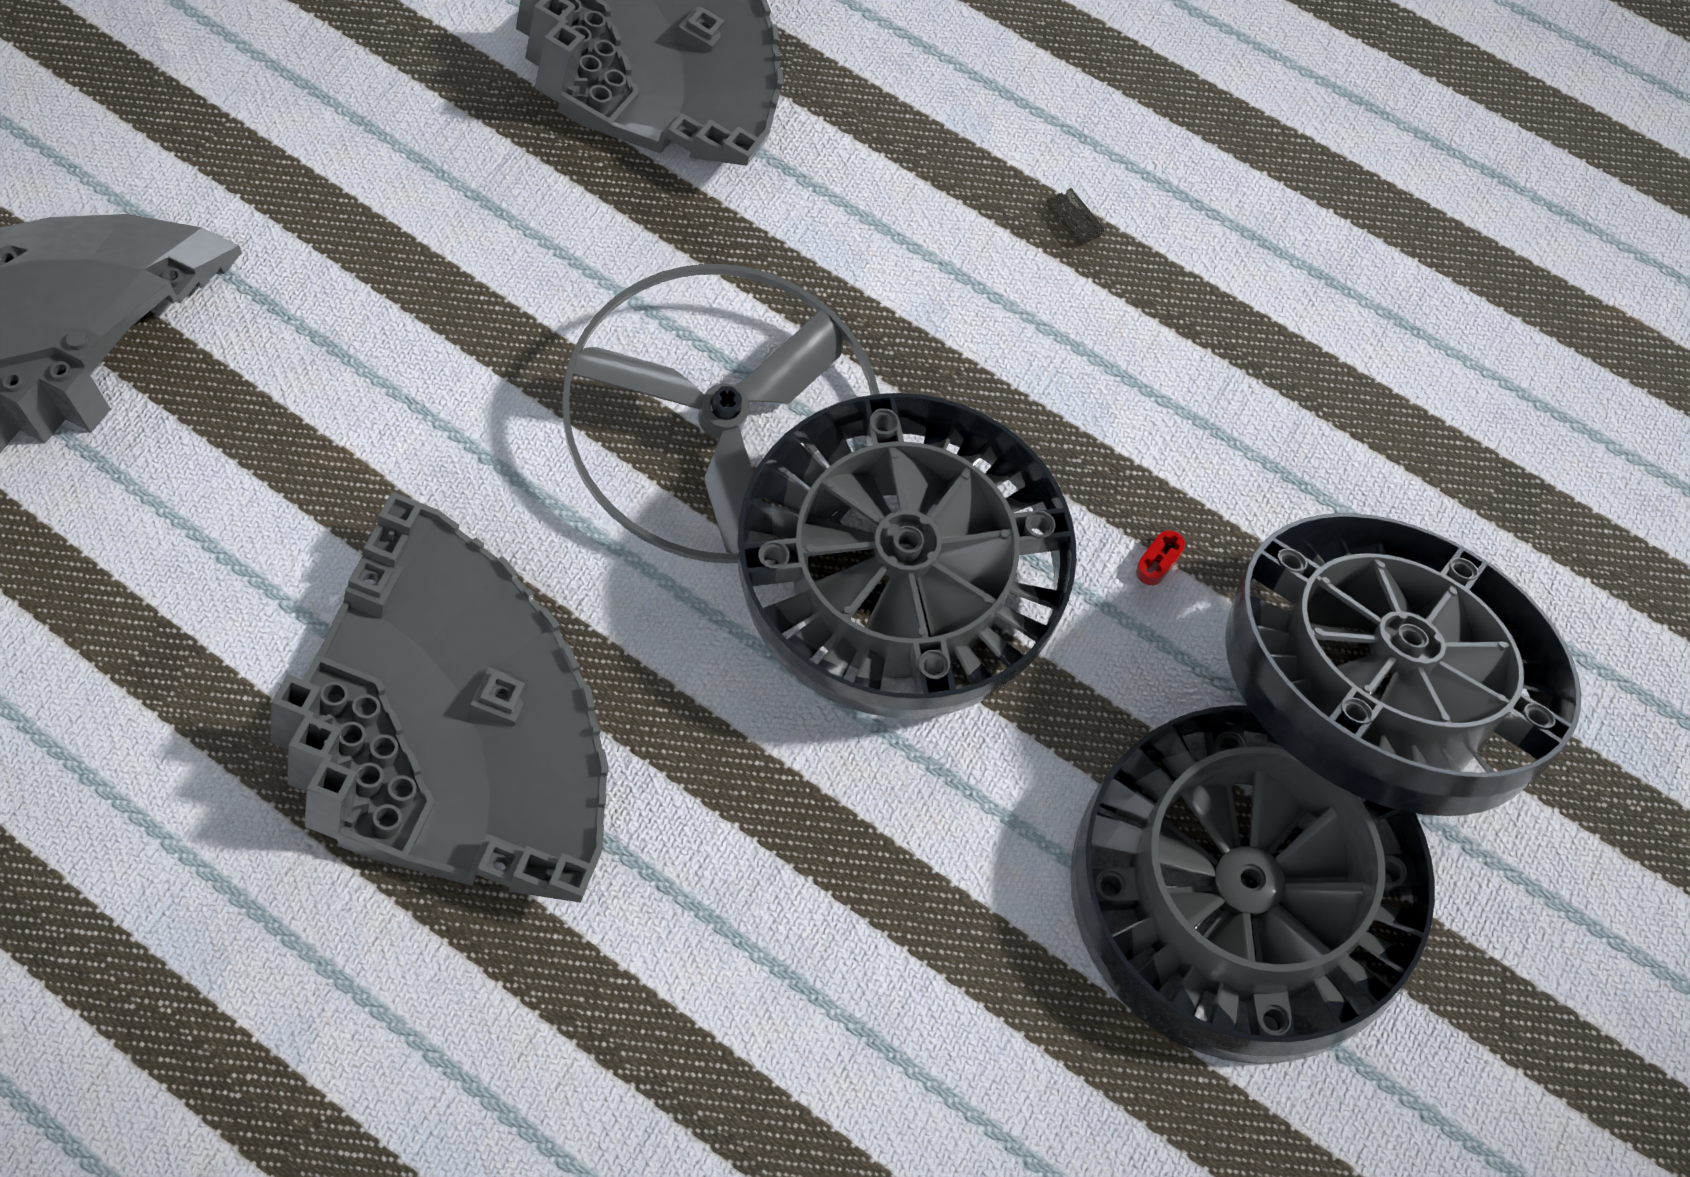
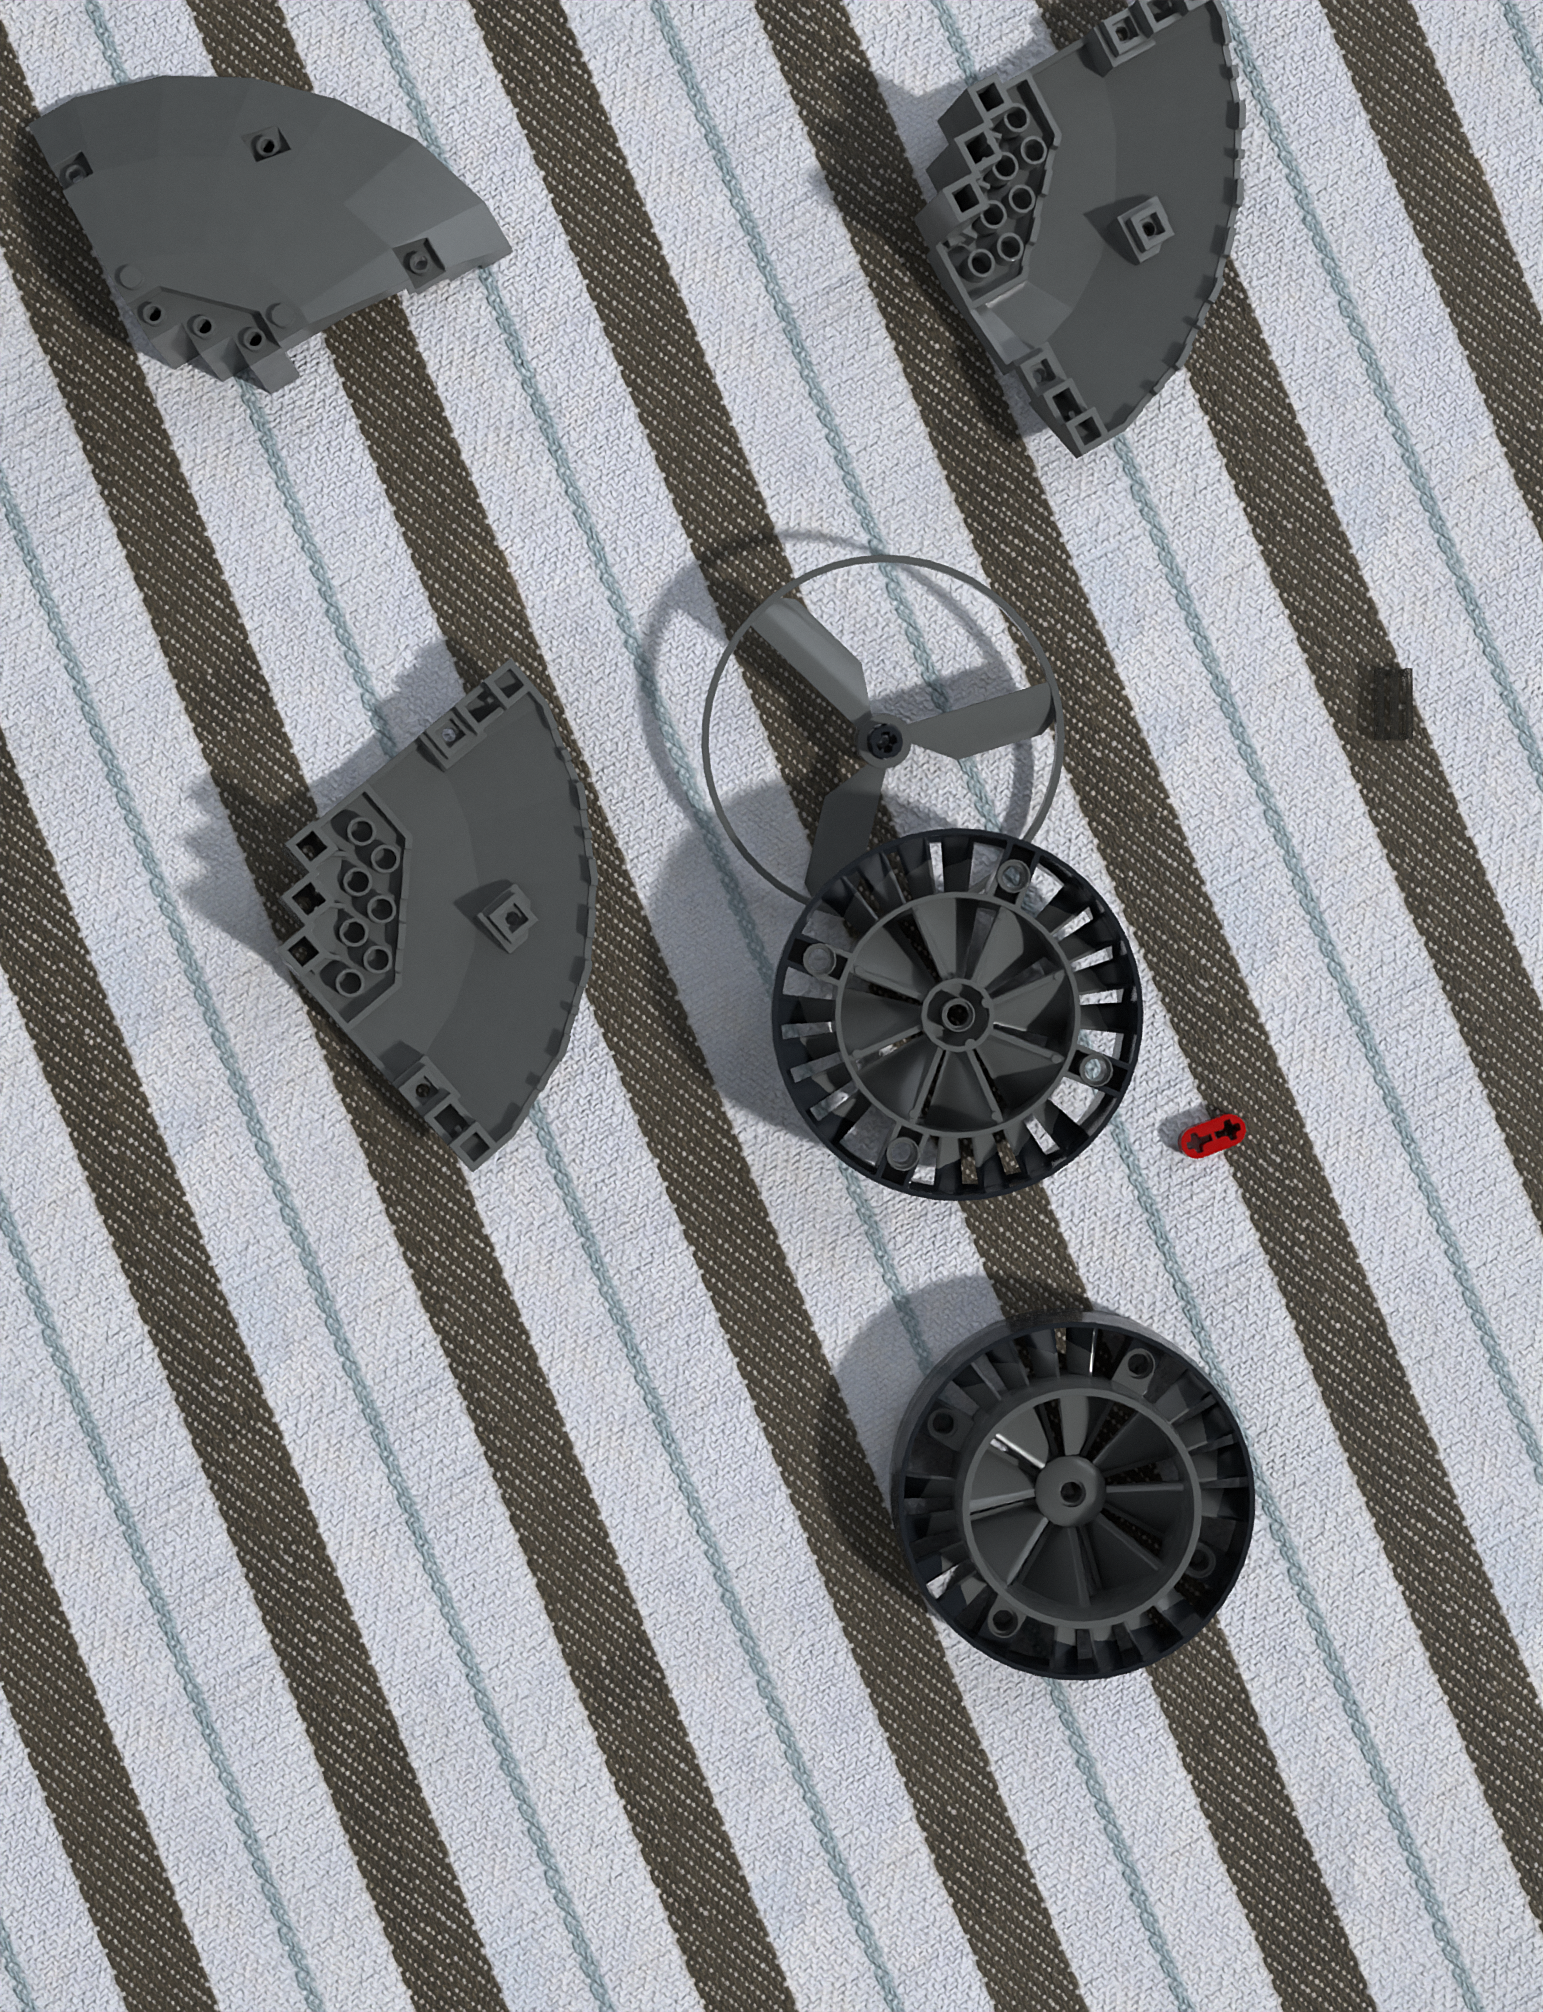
camera: 35 degrees right, 25 degrees up
piece [1225,513,1581,816] -> none

